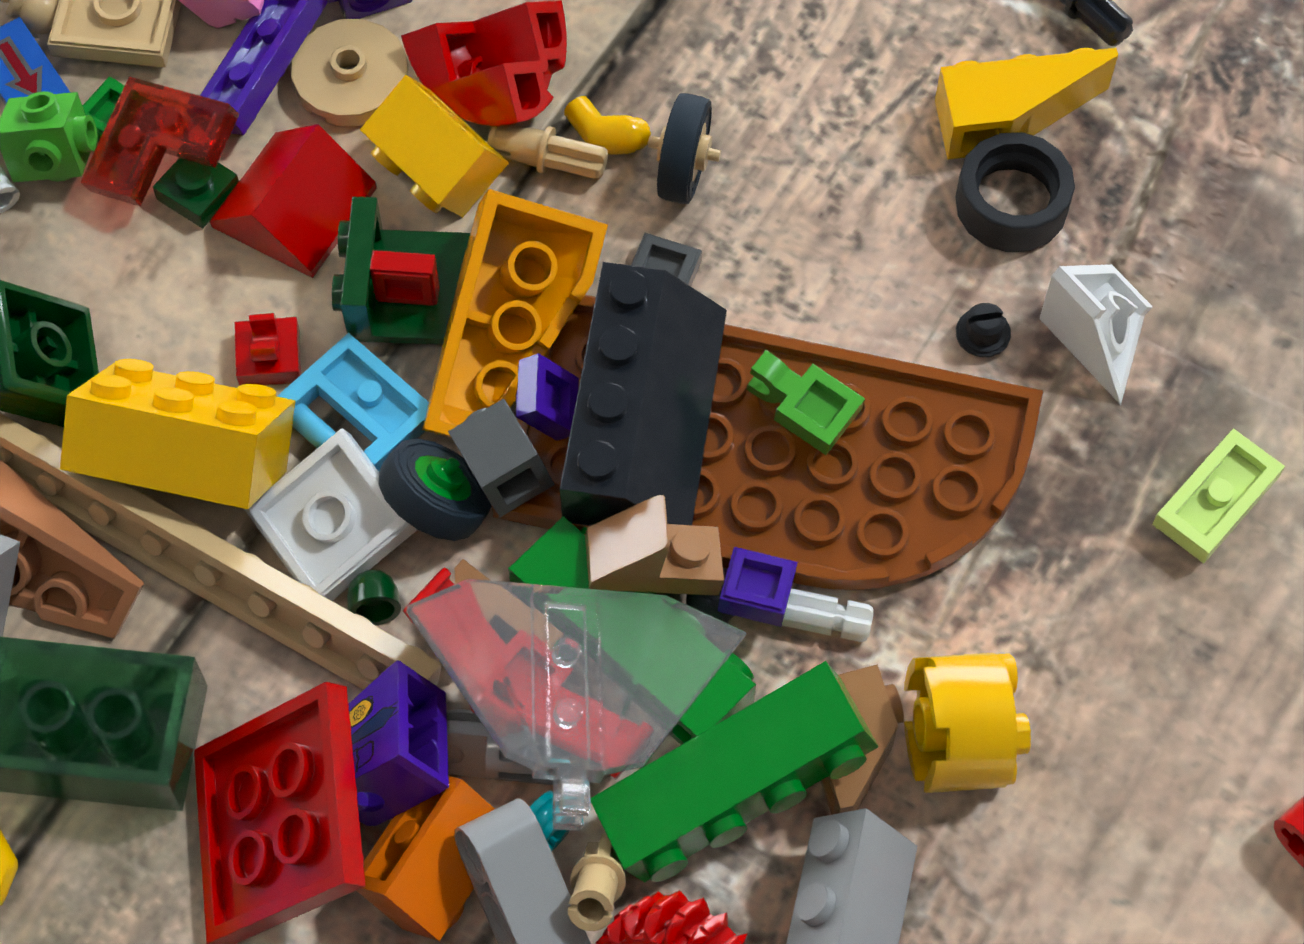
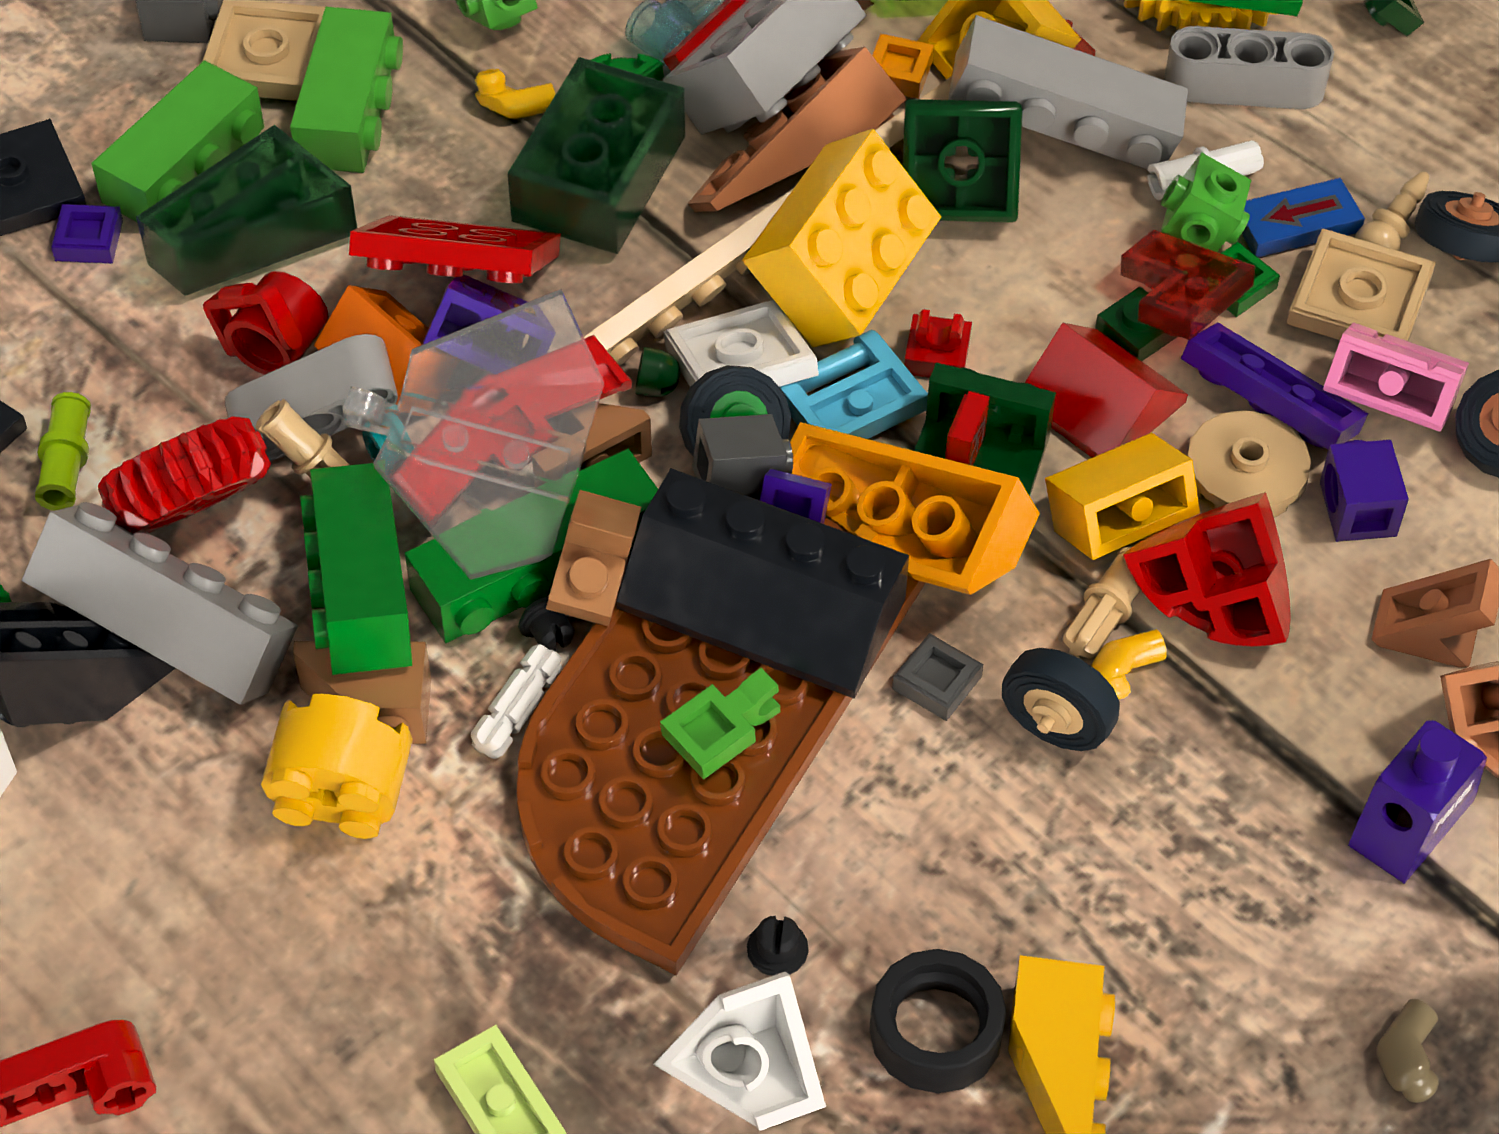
camera: 105 degrees right, 10 degrees down
dark purple tile [718,547,798,627] -> none

